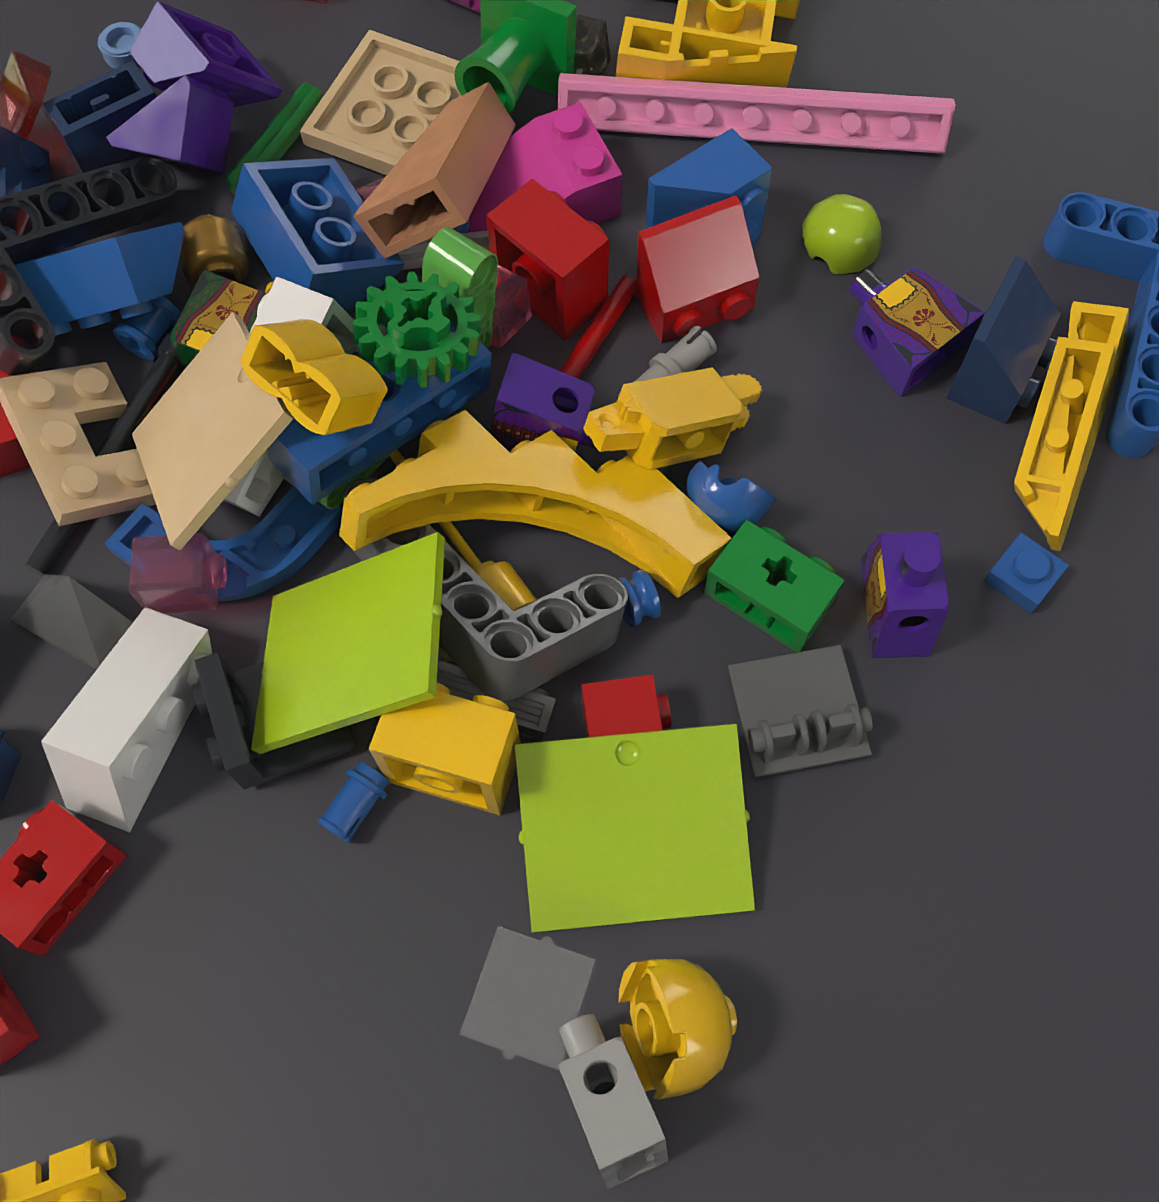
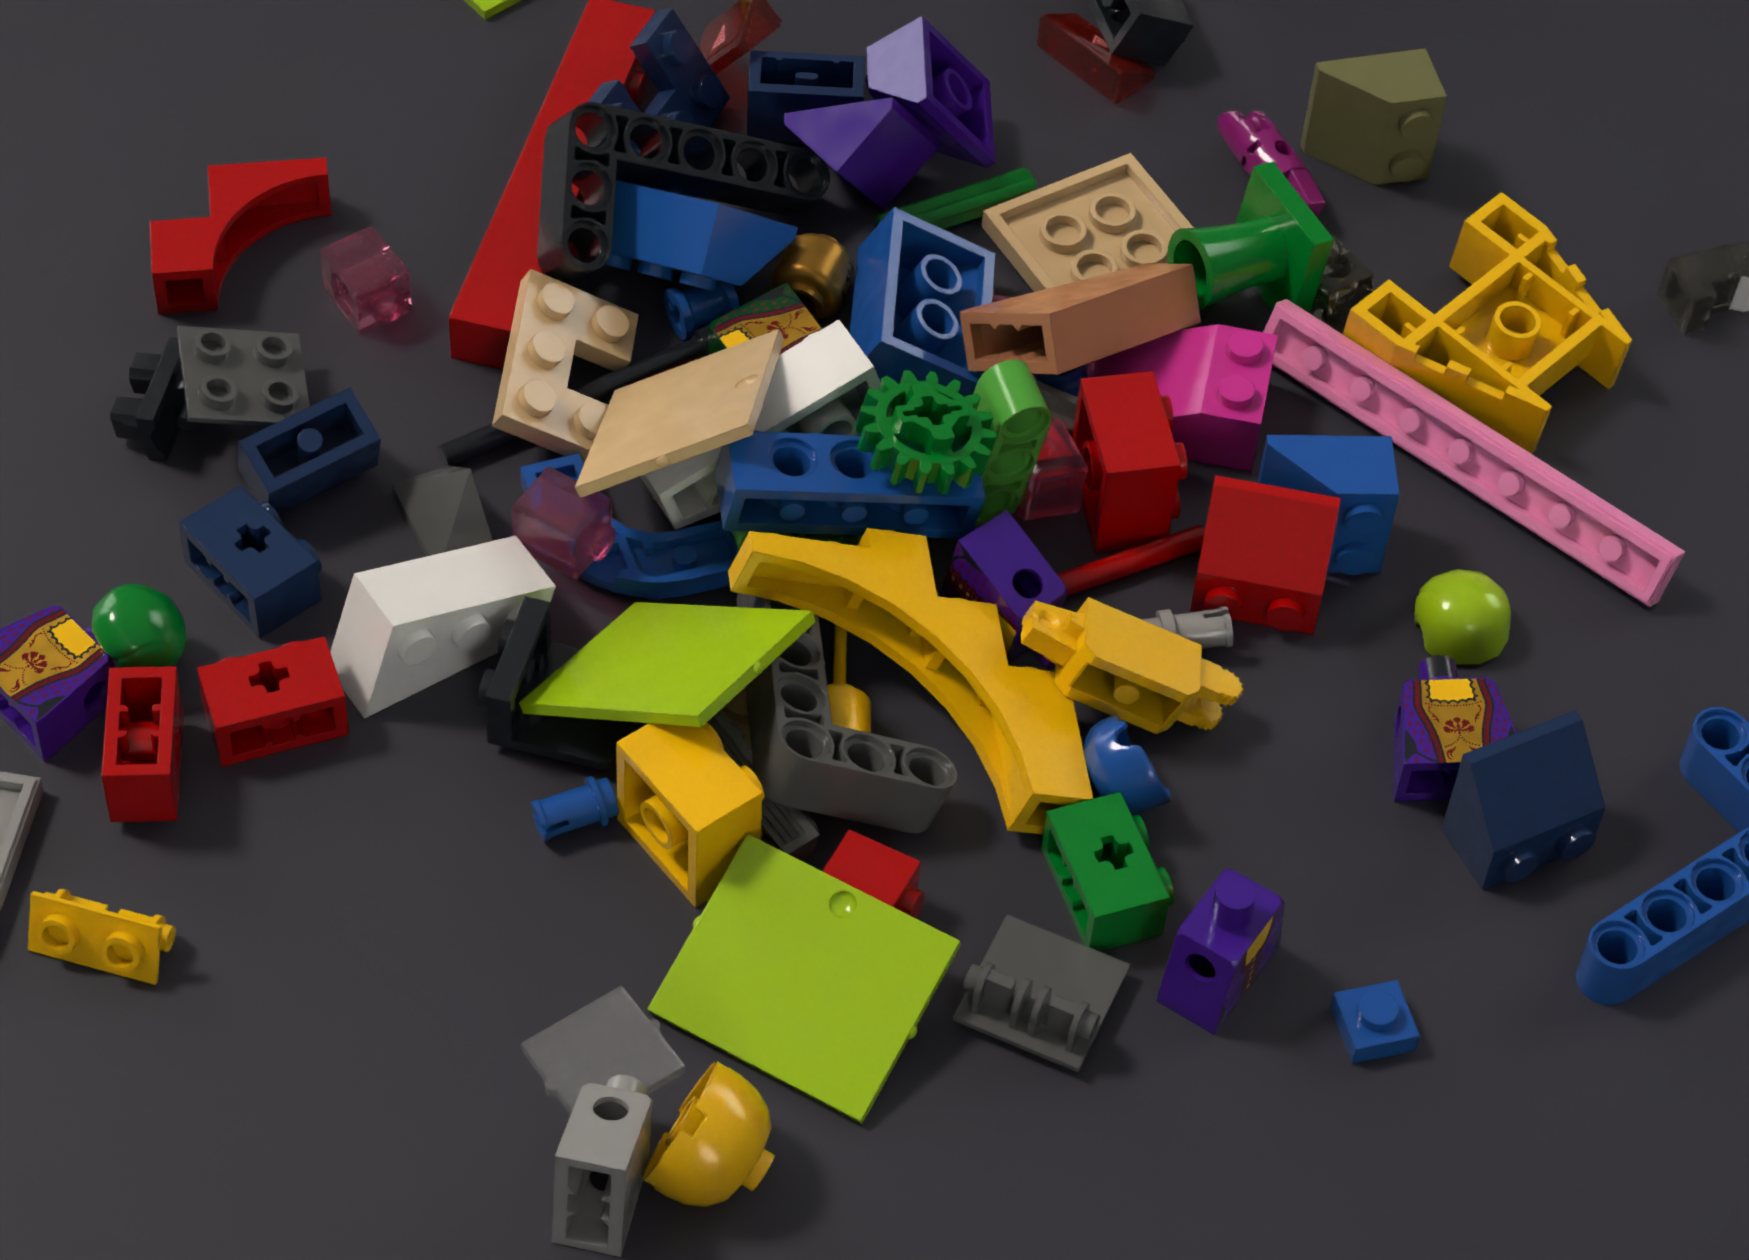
camera: 30 degrees right, 15 degrees down
medium blue tile [98,22,142,68] -> none
yellow brick [240,319,388,435] -> none
blue bush [617,569,661,627] -> none
yellow wedge [1014,301,1129,552] -> none

